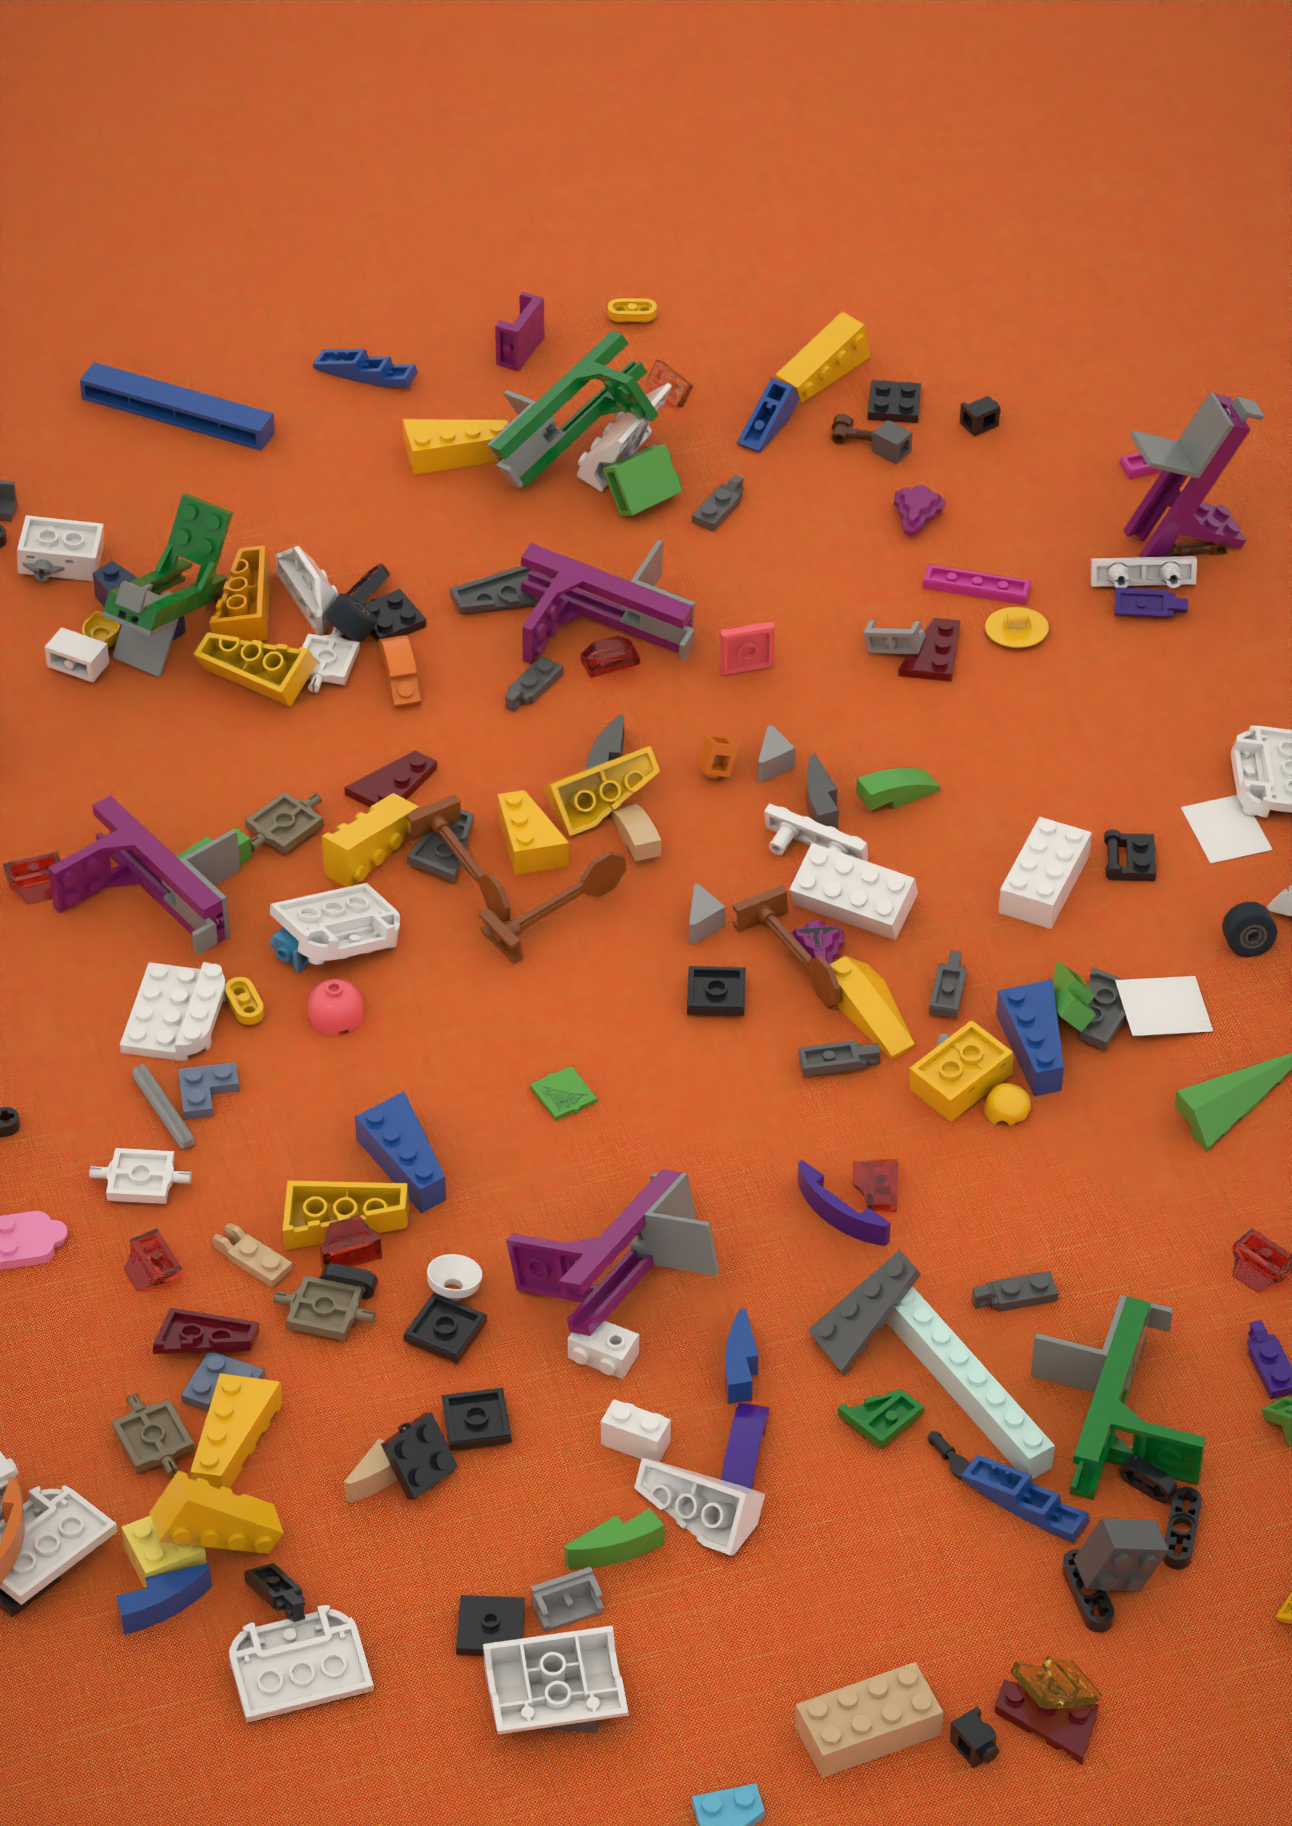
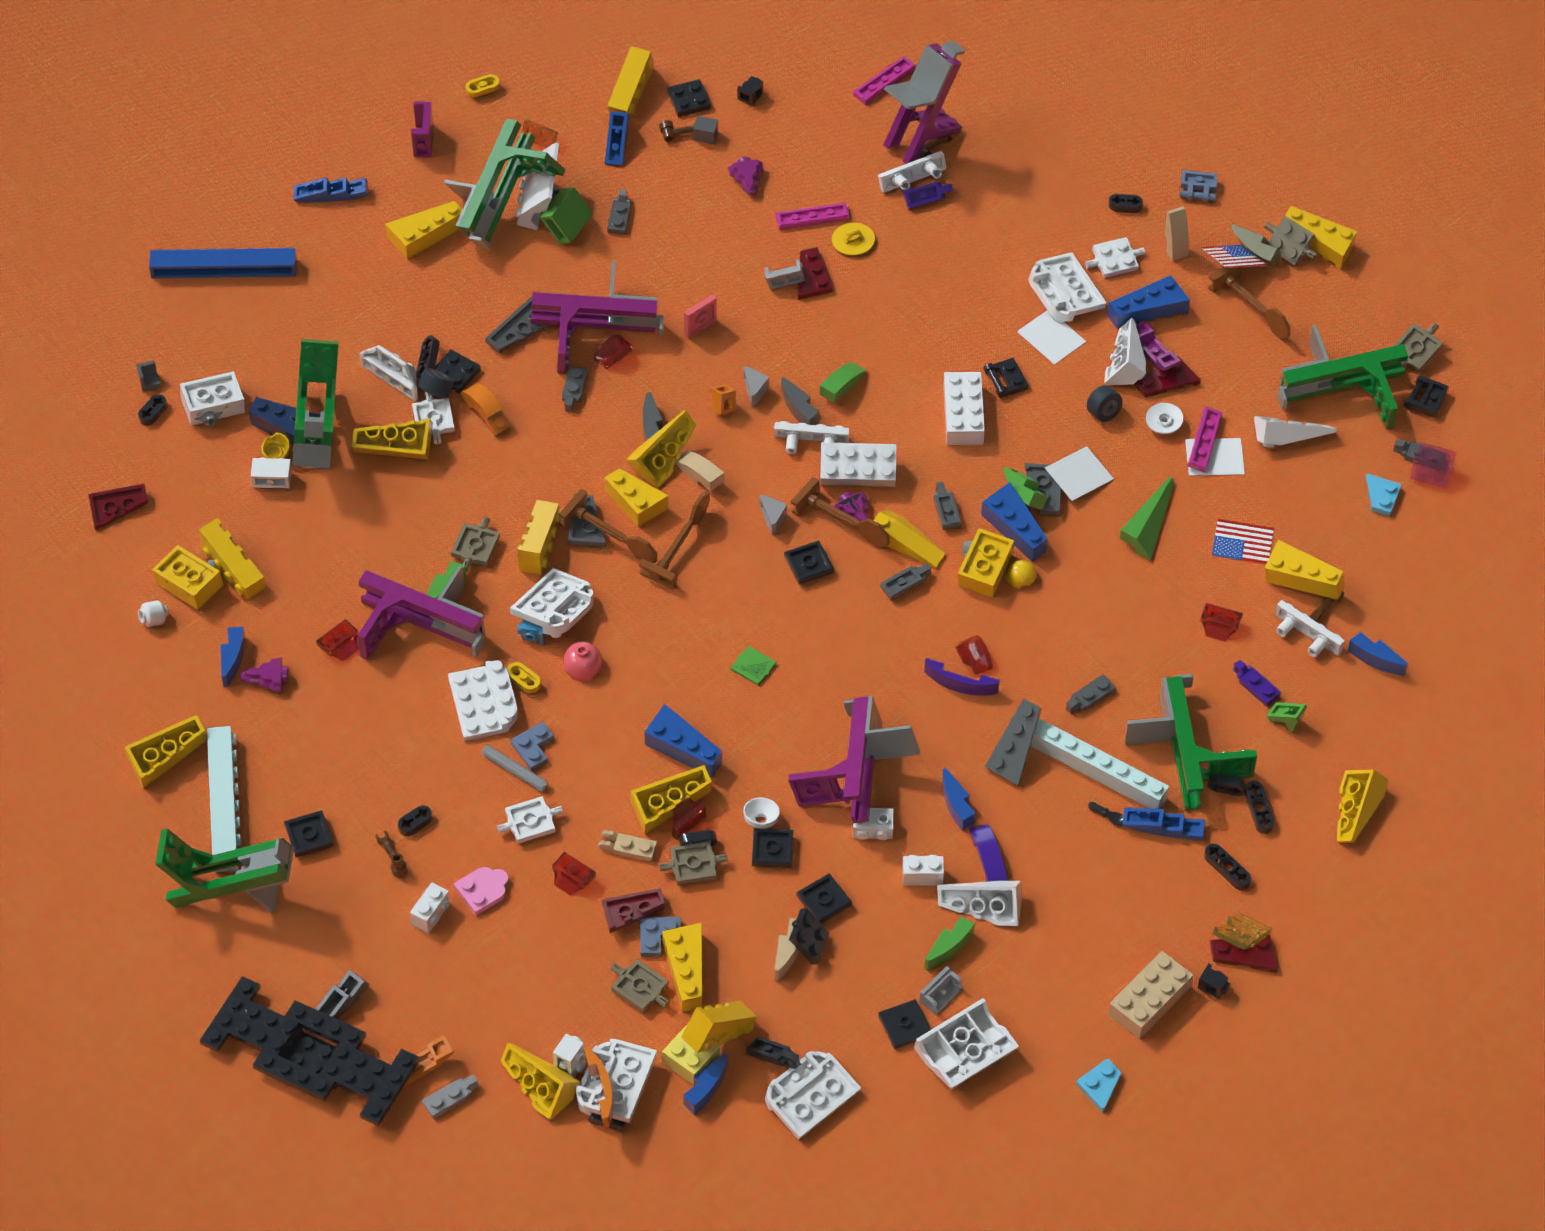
camera: 25 degrees left, 10 degrees up
light orange wedge [209,545,271,642] -> none
dark red wing [344,751,437,808] -> none
green wing [838,1389,924,1449] -> none
dark grey brick [1074,1518,1169,1592] -> none

